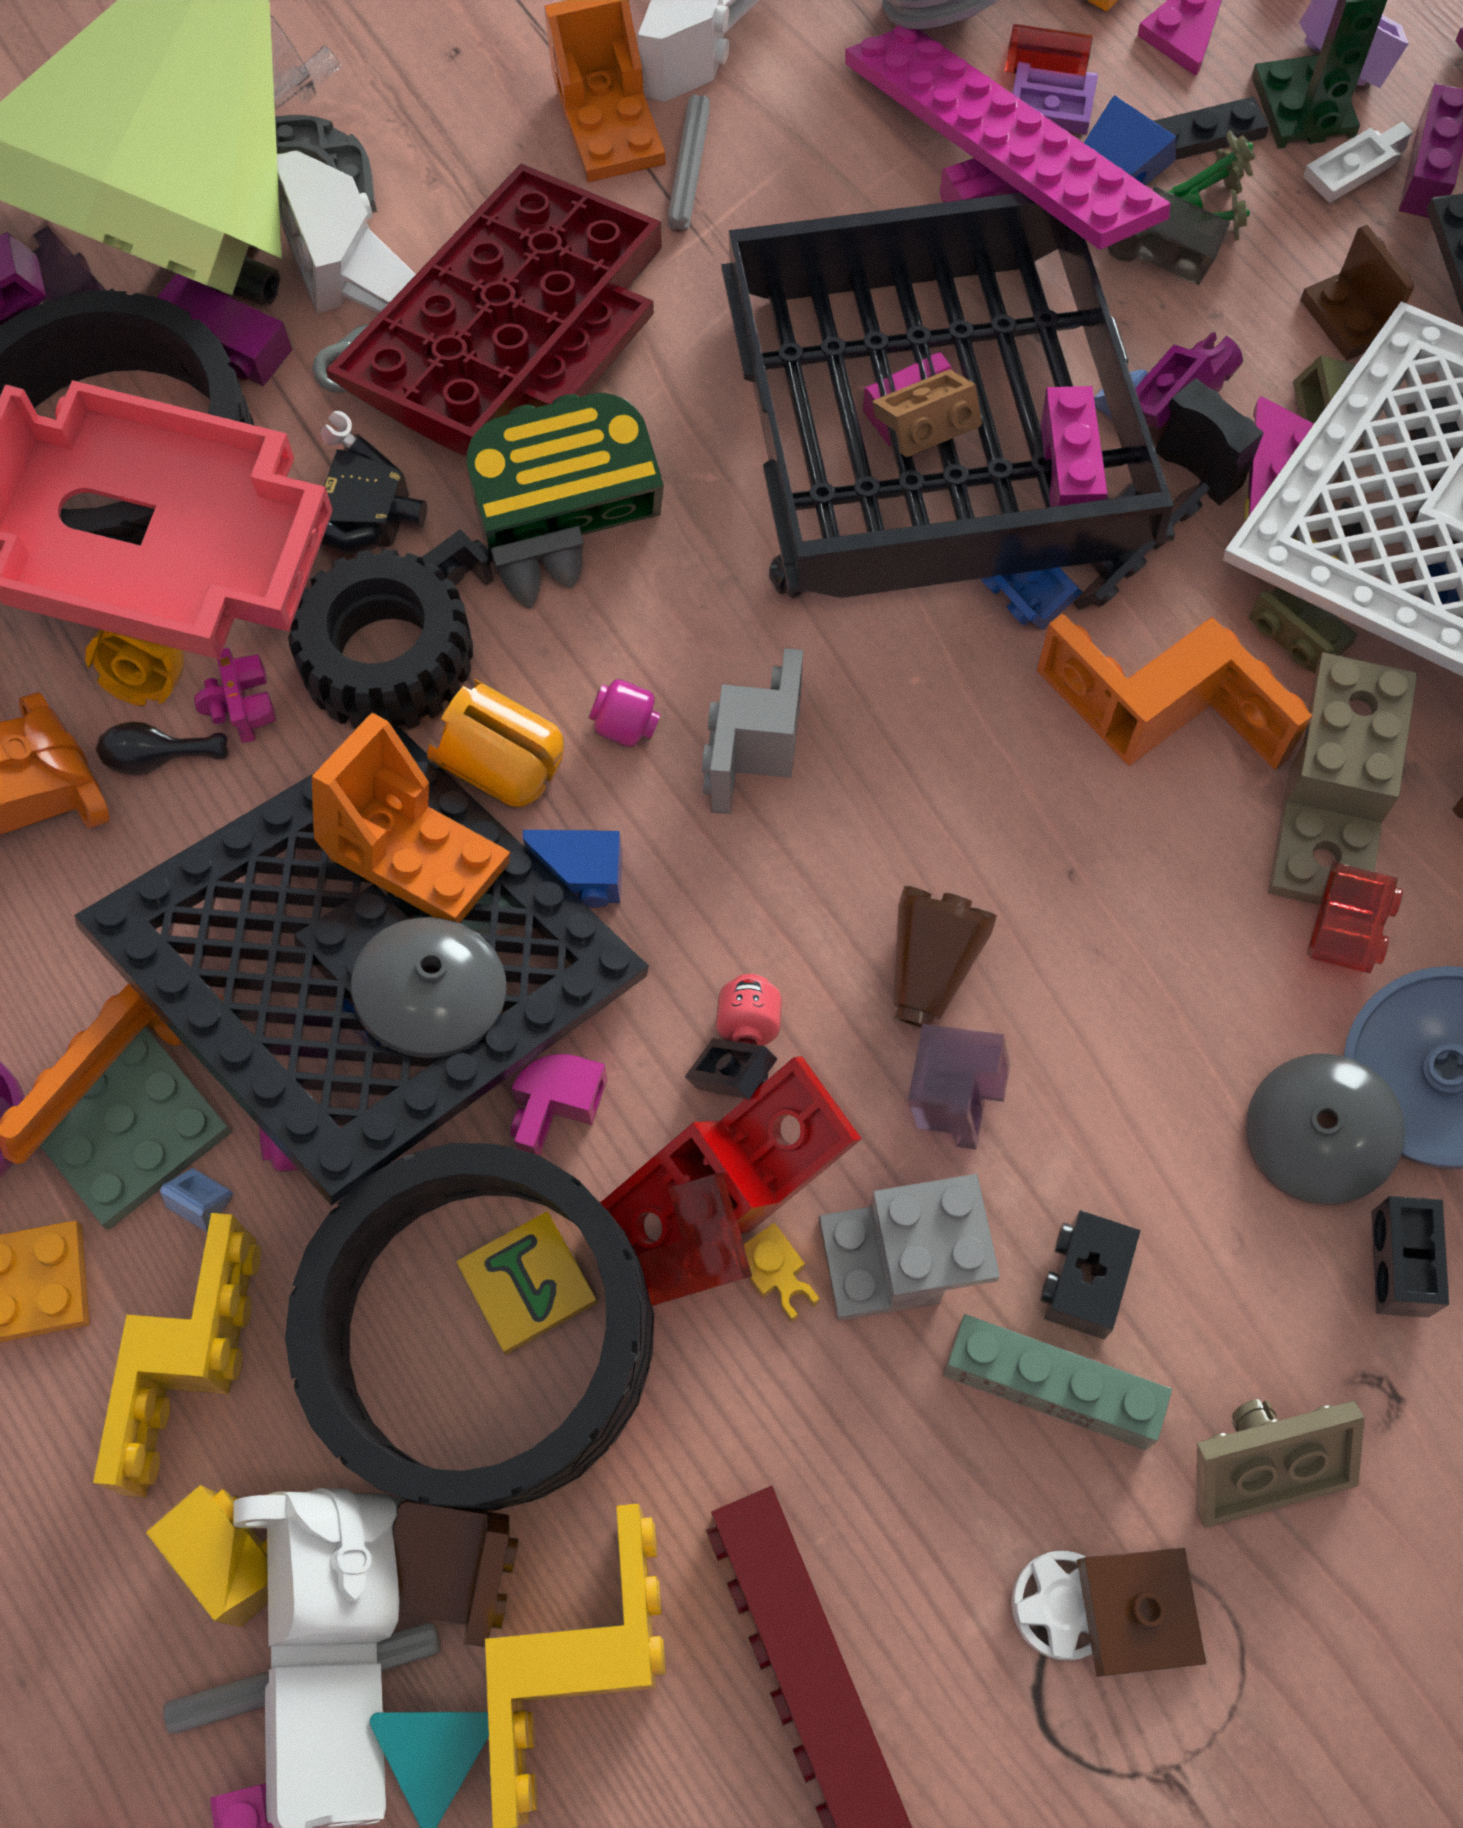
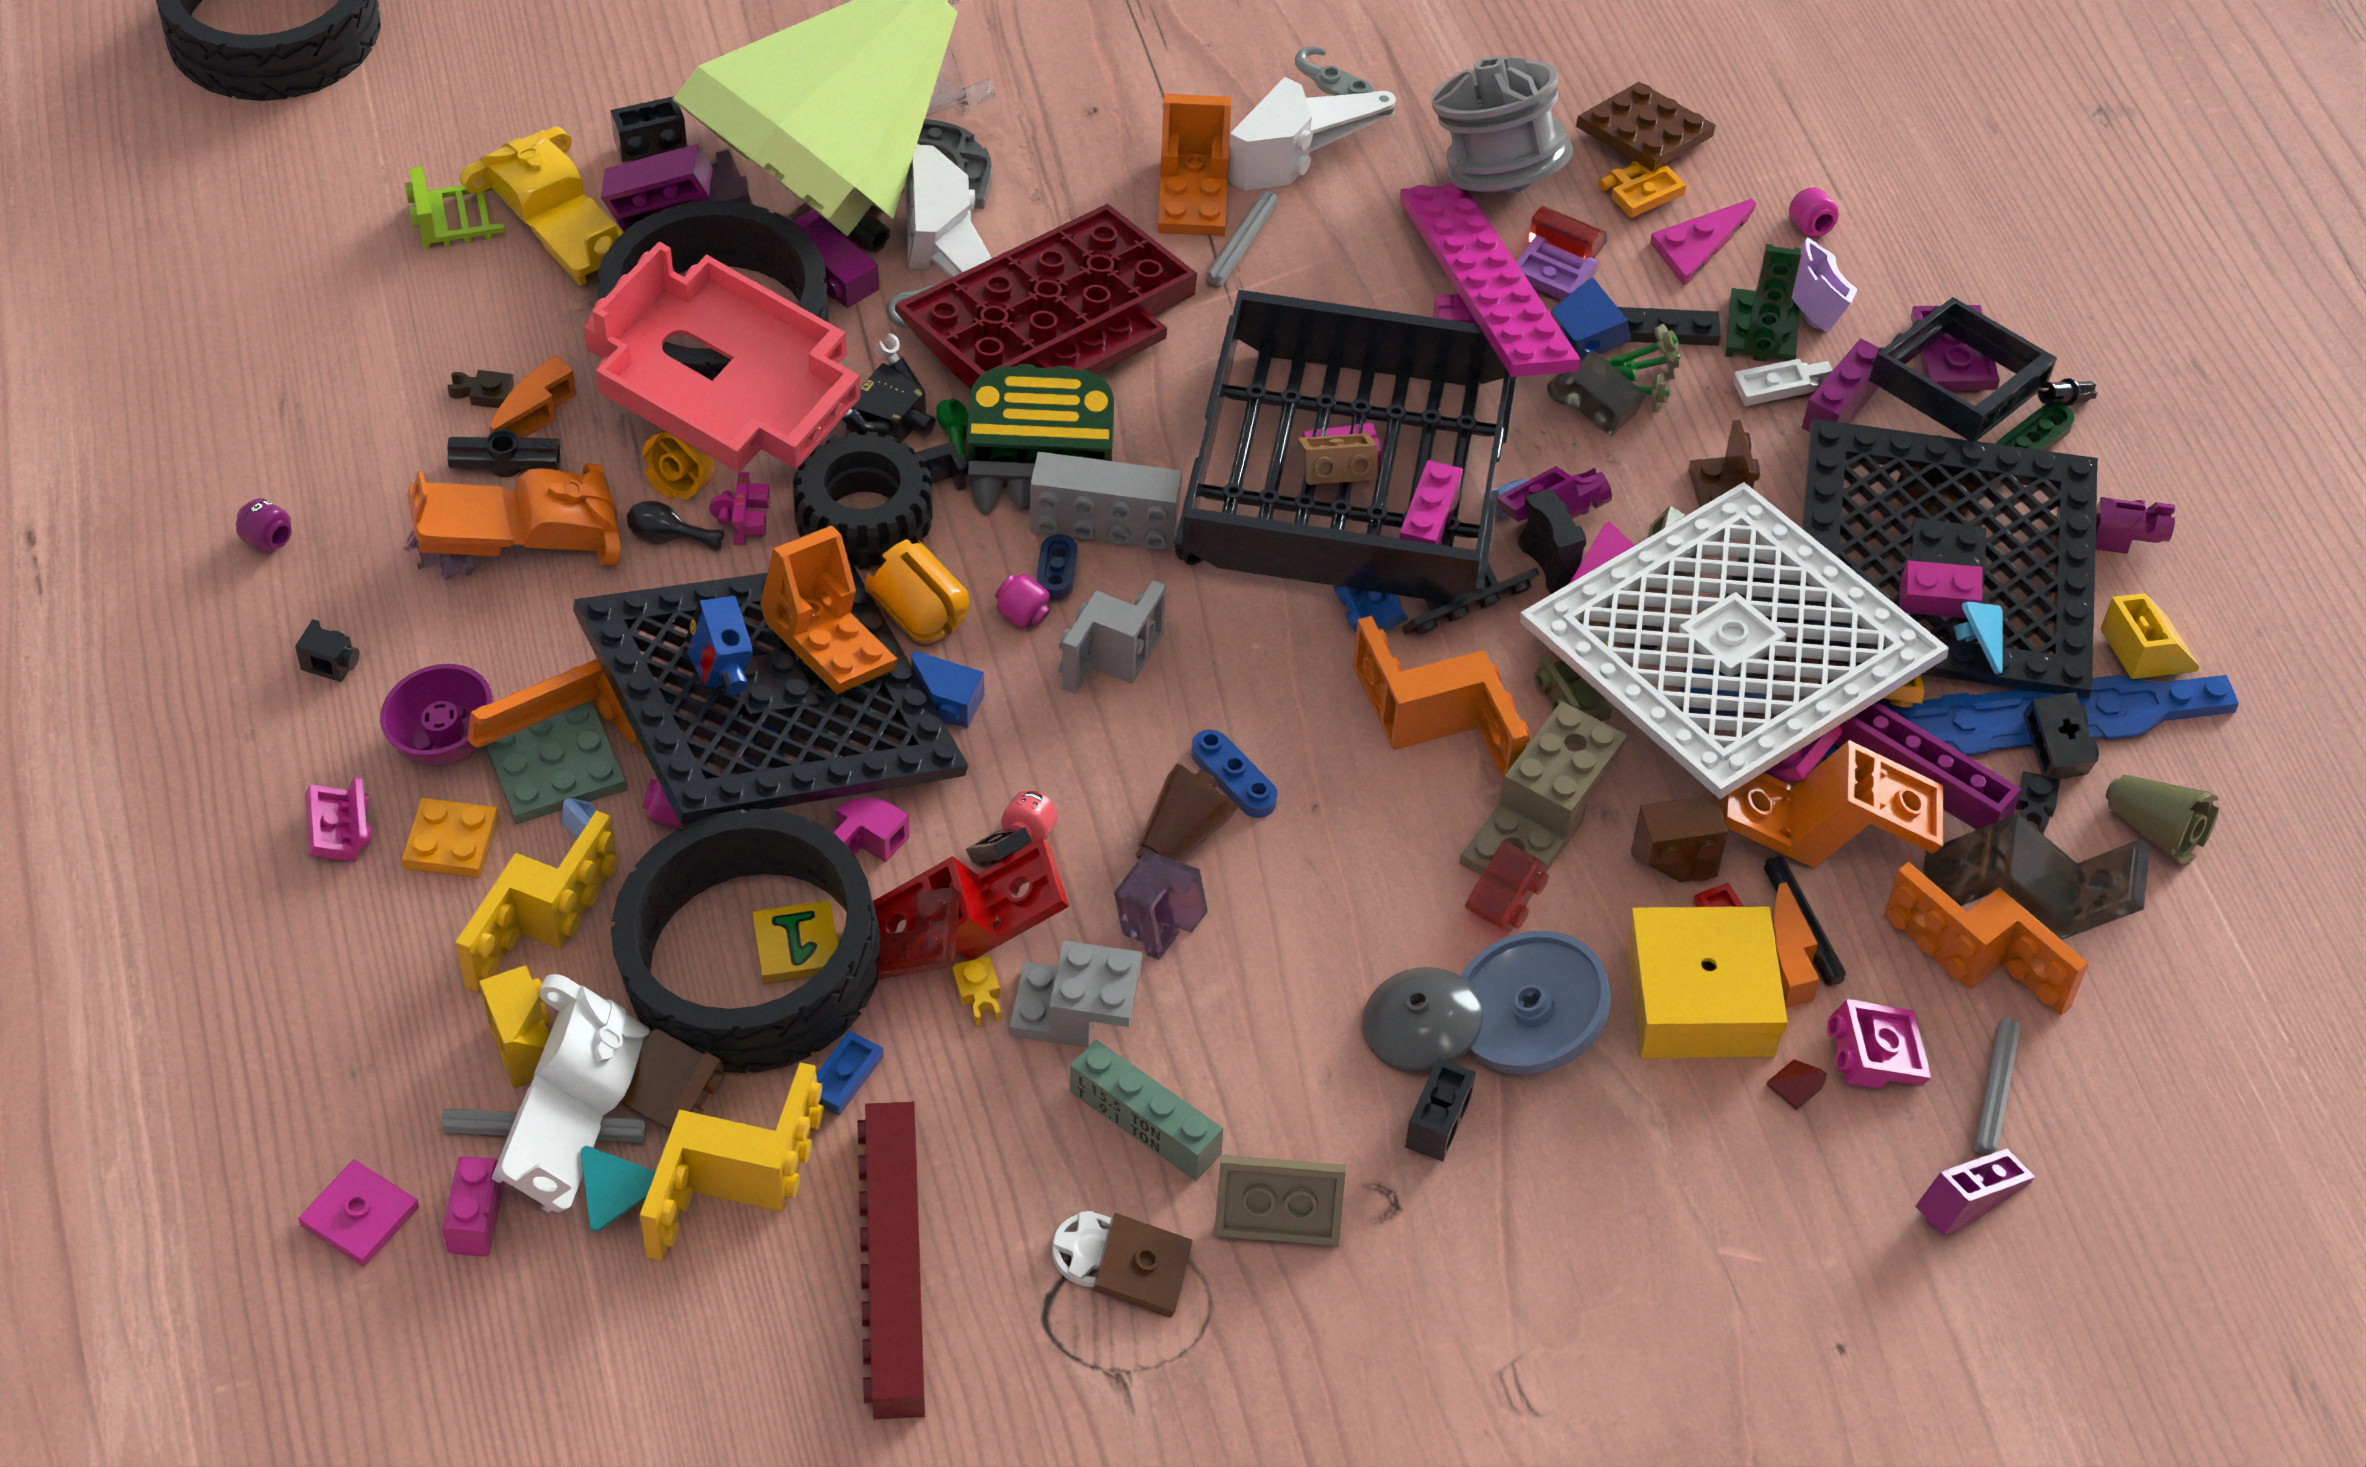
camera: 15 degrees right, 15 degrees down
dark grey dish [351,917,506,1058] -> none
black brick [1040,1210,1141,1340] -> none
none -> blue torso [683,596,752,694]
none -> blue plate [816,1030,884,1115]
none -> green plate [936,398,968,460]
none -> light grey brick [1030,452,1182,551]
none -> dark blue plate [1037,534,1078,600]
none -> blue plate [1191,730,1277,818]

